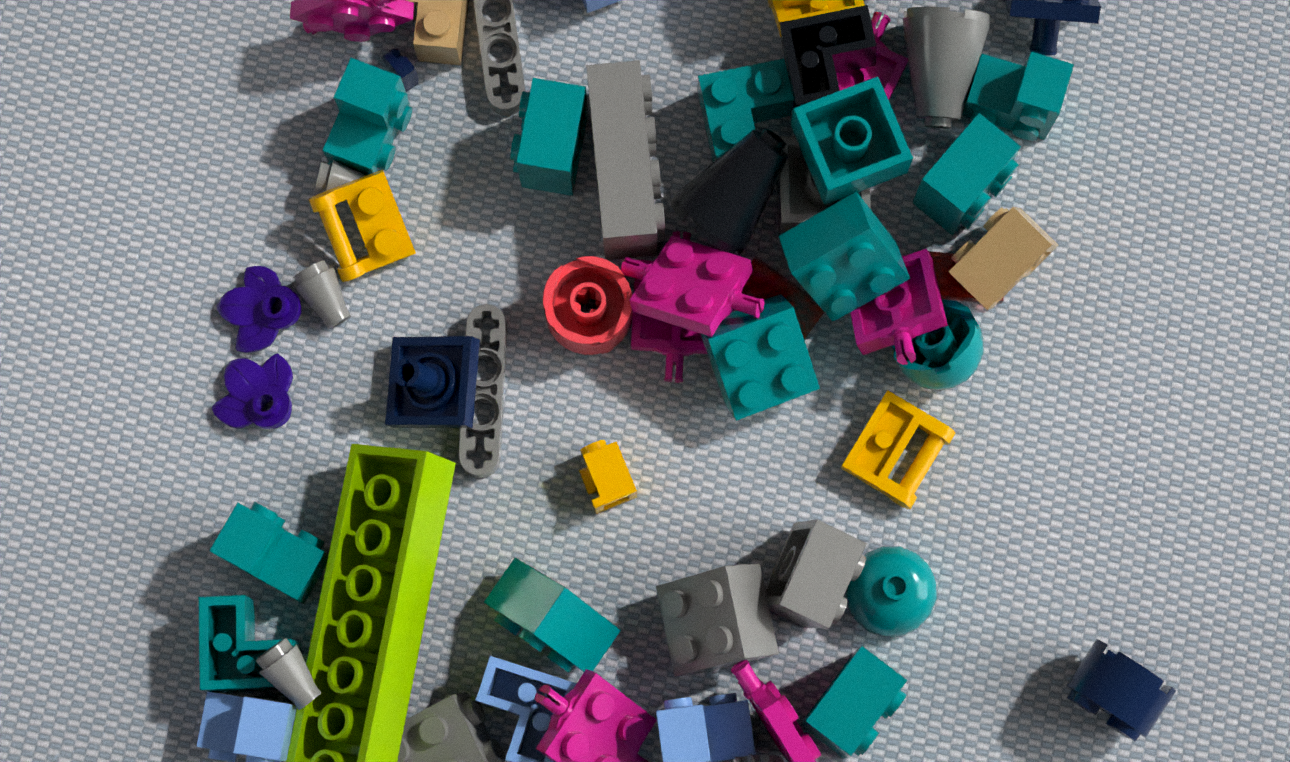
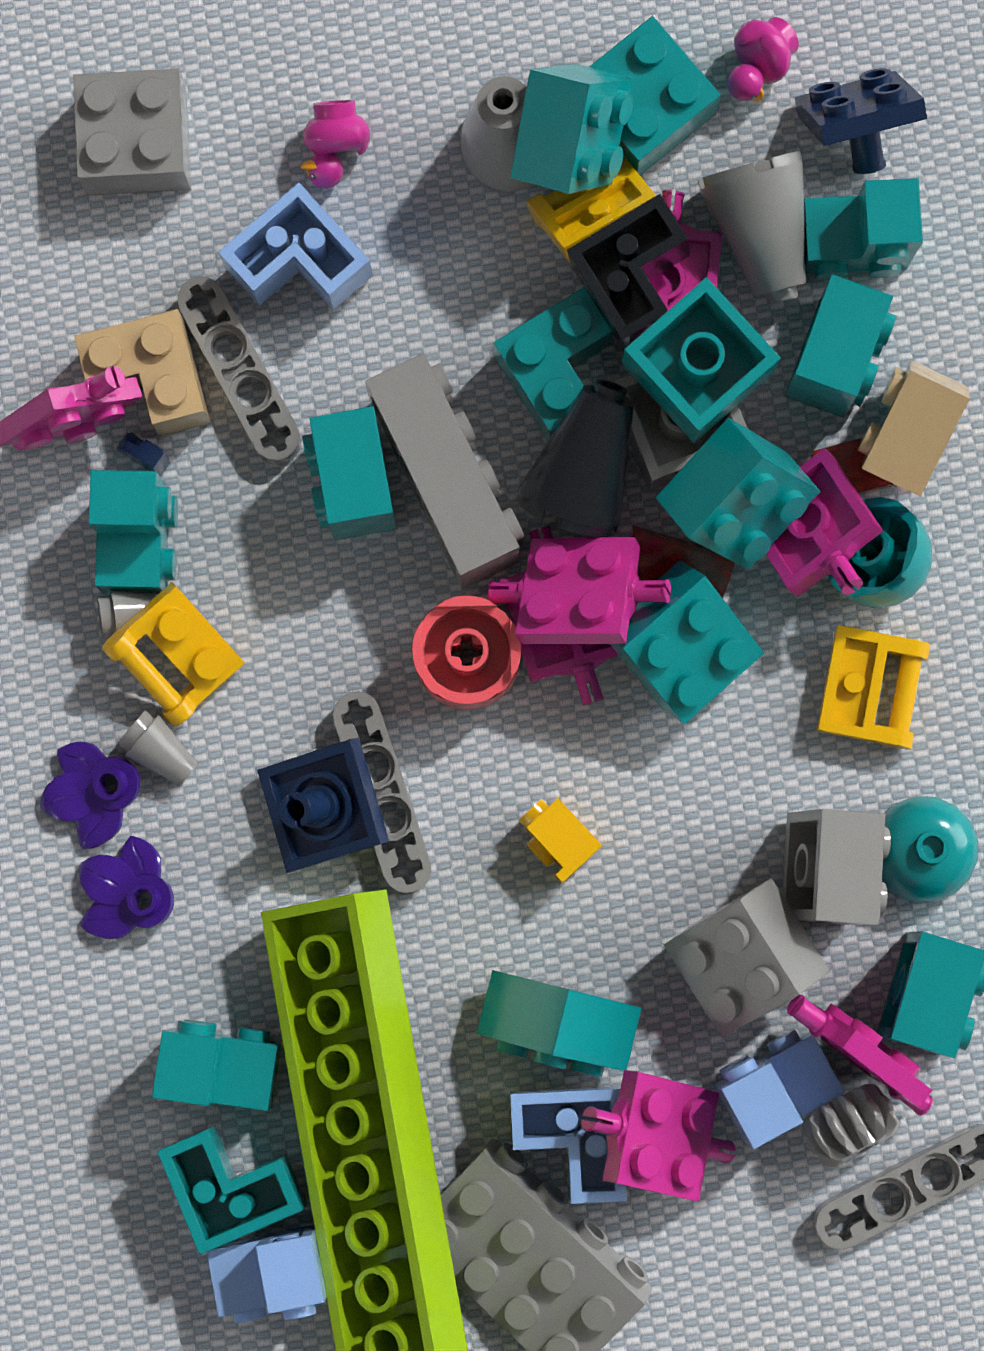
camera: 20 degrees left, 5 degrees up
light grey cone [255,637,321,710] -> none

